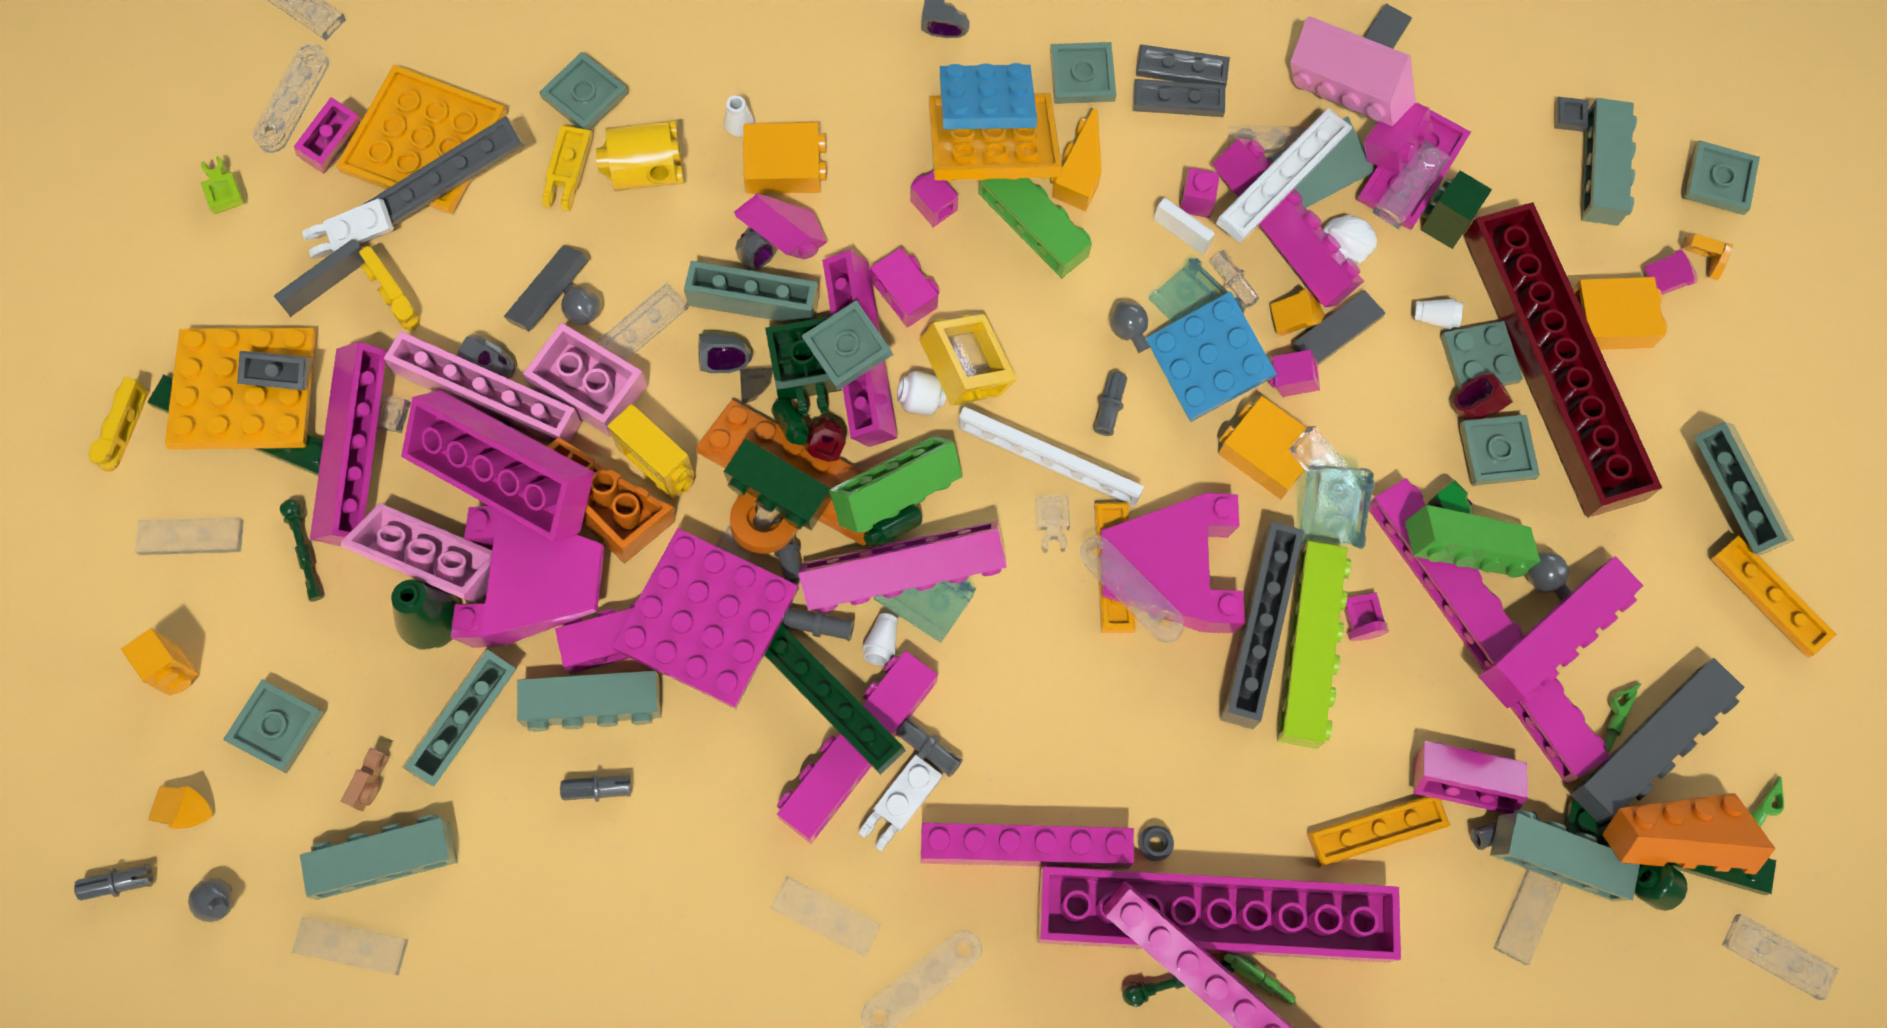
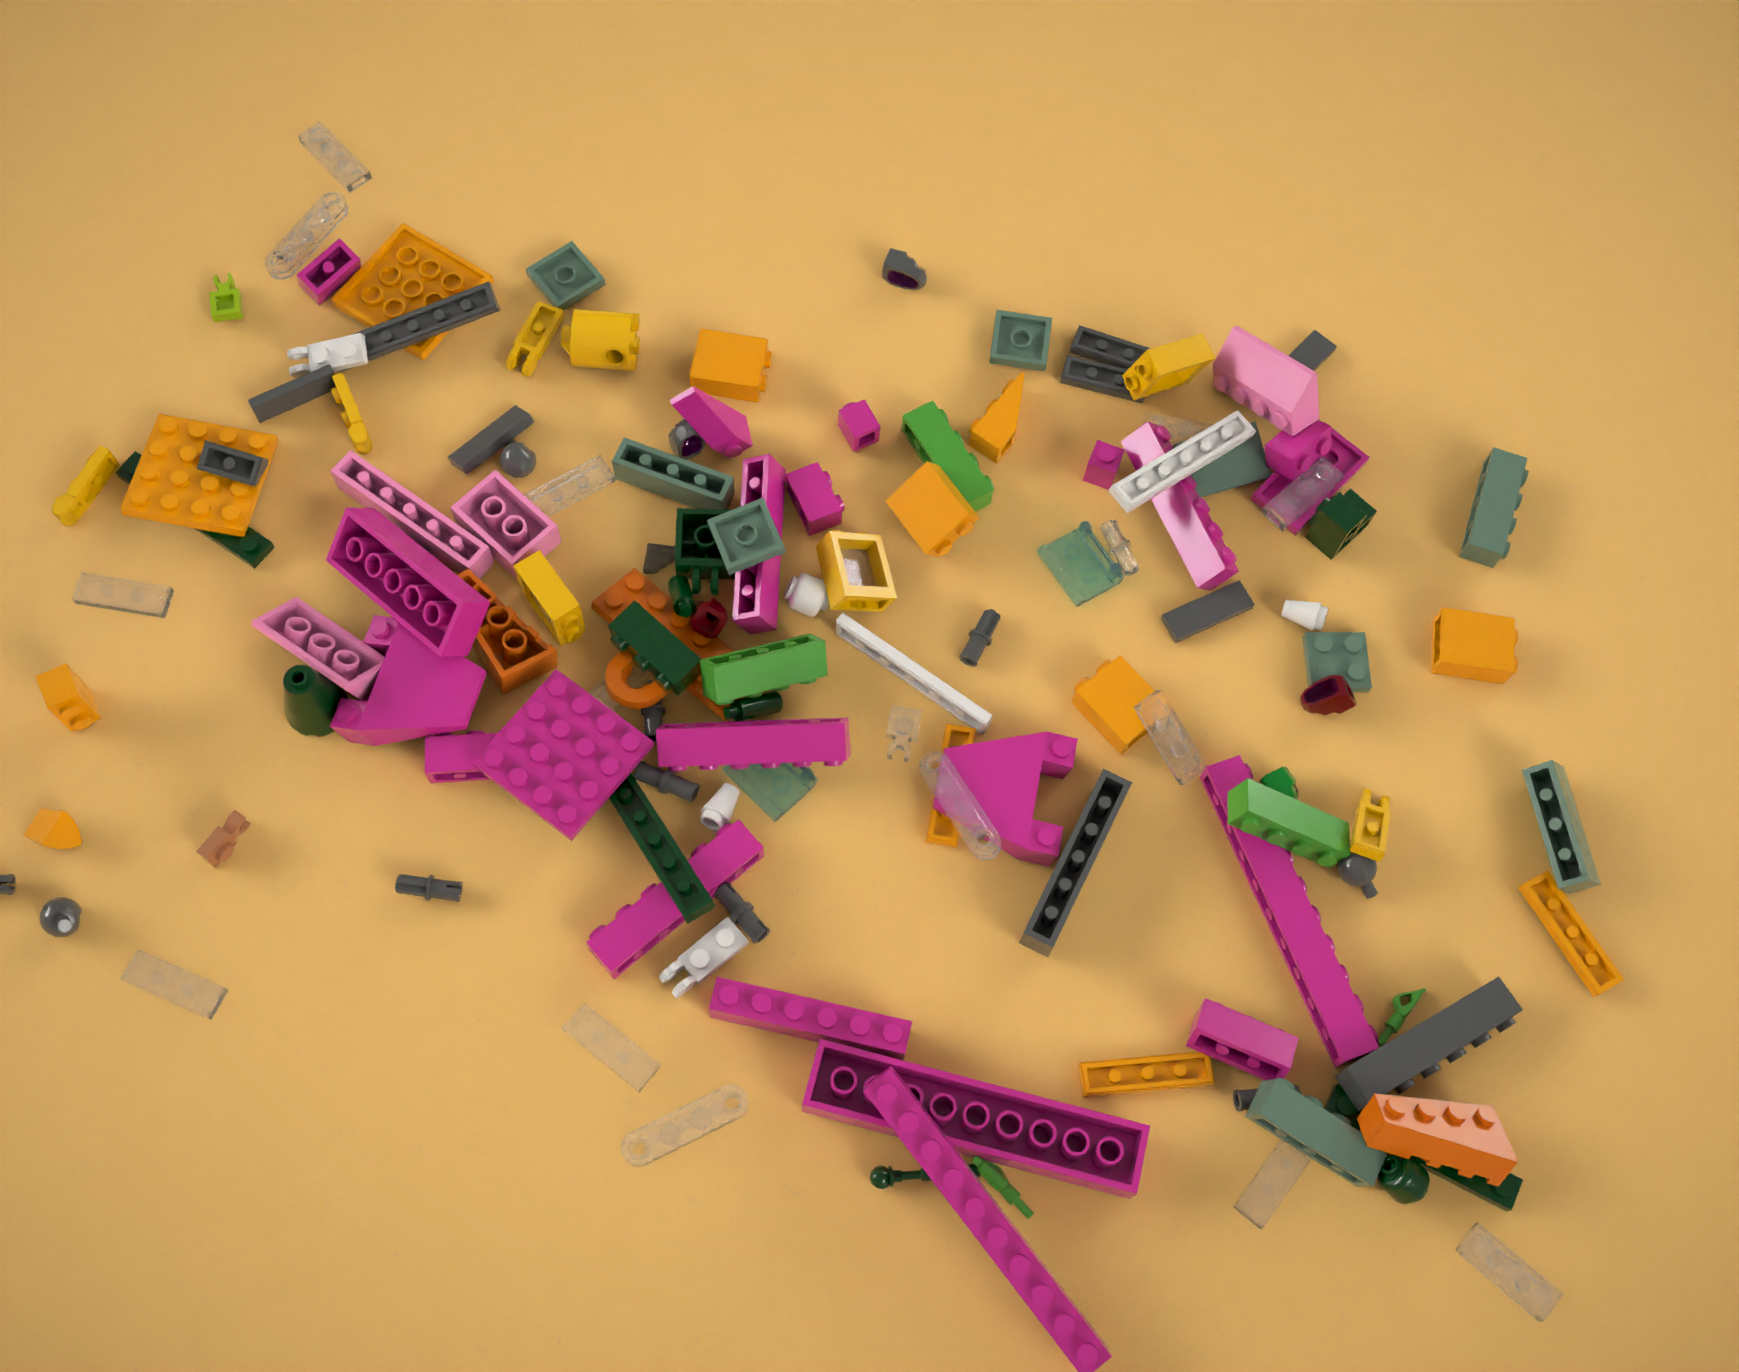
camera: 10 degrees right, 5 degrees down
sand green plate [223,679,324,774] -> none
dark green piece [279,499,323,602] -> none
sand green brick [300,814,457,900] -> none
dark pink brick [310,342,387,546] -> none
clear plate [377,394,411,433] -> none
sand green brick [402,649,516,786] -> none
dark grey rock [457,334,515,379] -> none
sand green brick [517,671,661,732] -> none
rock [698,333,751,373] -> none
white cone [724,95,754,137] -> none
light orange plate [929,93,1062,181] -> none
dark azure plate [940,63,1037,129] -> none
dark grey piece [1110,301,1150,353] -> none
dark grey plate [1139,826,1174,861] -> none
dark azure plate [1146,291,1277,422] -> none
white tile [1154,198,1215,255] -> none
light orange tile [1270,289,1324,336] -> none
dark pink brick [1270,350,1320,397] -> none
lime brick [1277,541,1351,749] -> none
clear light blue piece [1300,465,1375,549] -> none
white hair [1323,215,1377,264] -> none
dark pink tile [1344,592,1389,641] -> none
sand green plate [1460,415,1540,486] -> none
dark red brick [1464,202,1662,518] -> none
dark pink brick [1479,556,1643,708] -> none
dark grey tile [1554,97,1588,132] -> none
dark pink tile [1644,249,1698,295] -> none
light orange tile [1682,233,1733,280] -> none
sand green plate [1684,140,1760,215] -> none
bright green hand [1750,776,1784,827] -> none
none -> light orange brick [885,461,980,557]
none -> yellow window [1122,333,1215,400]
none -> yellow hinge [1349,788,1391,862]

